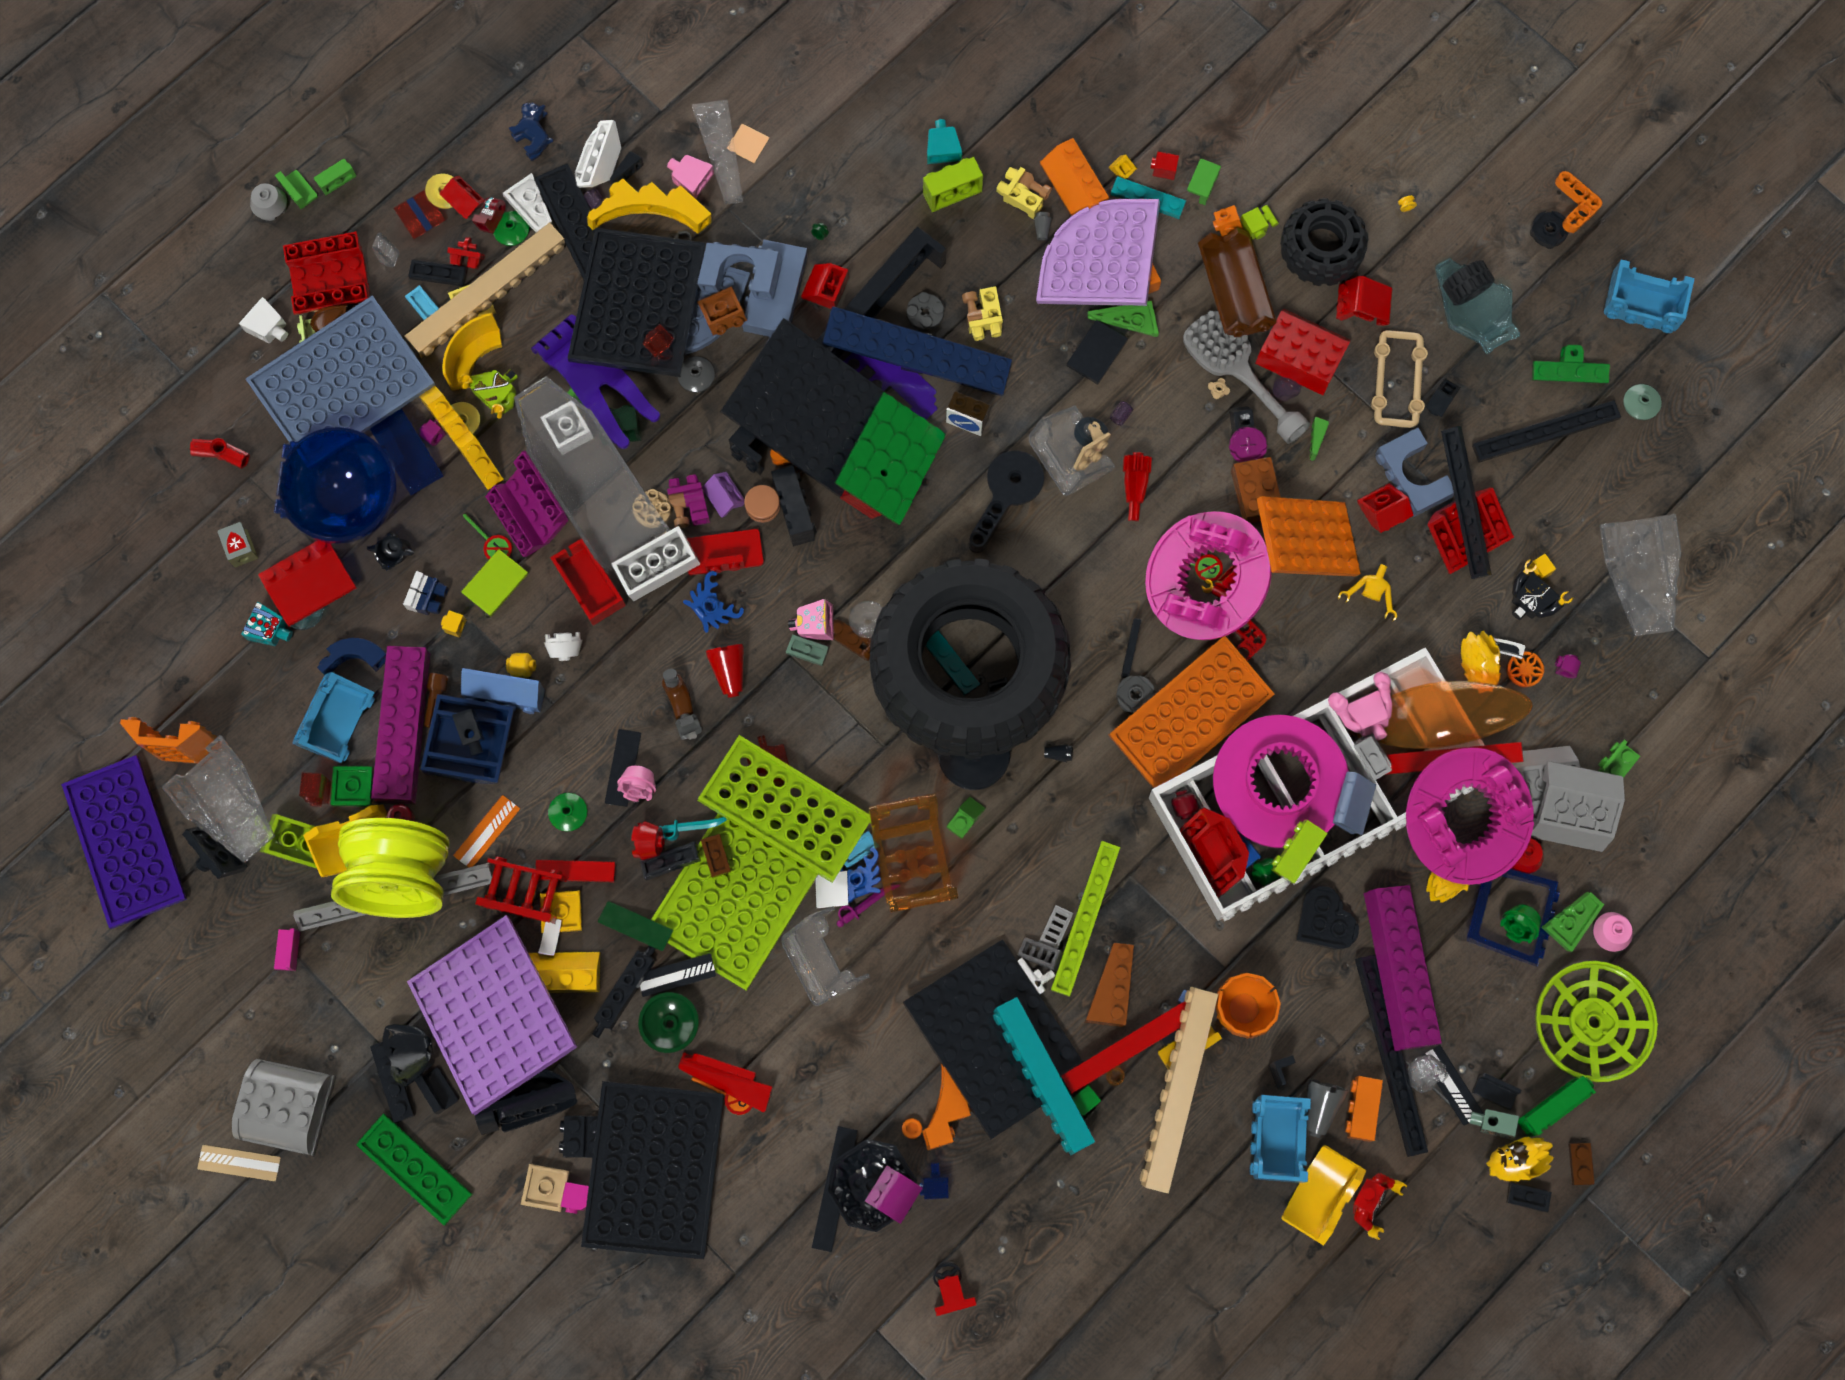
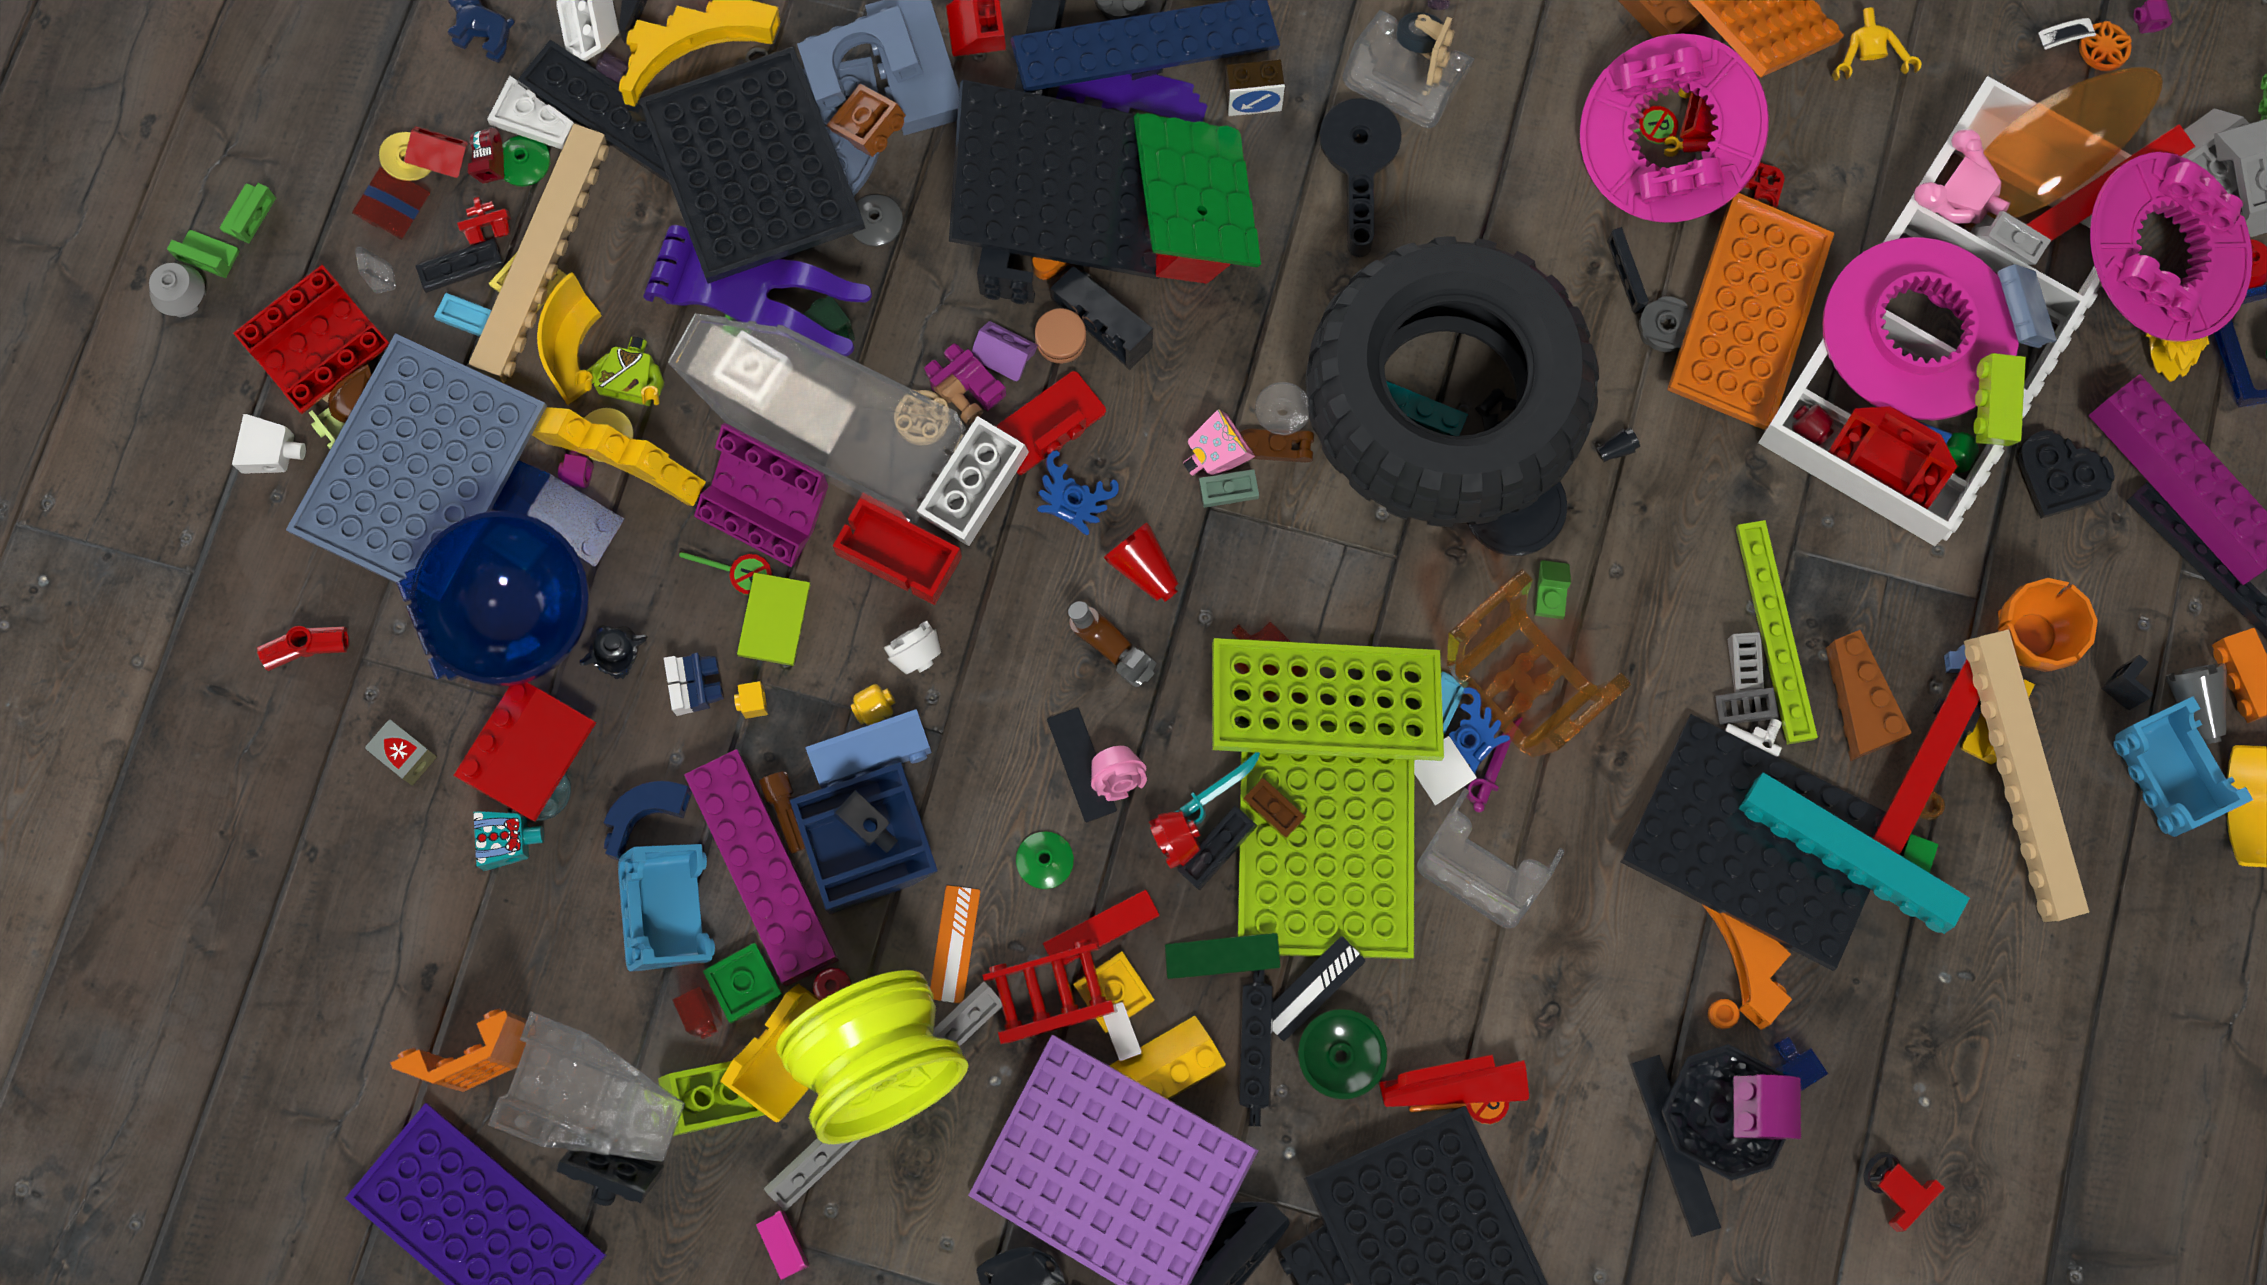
camera: 30 degrees left, 0 degrees up
clear red panel [643,324,673,358] -> none
red piece [1123,452,1152,522] -> none
yellow head [1461,631,1501,694] -> none

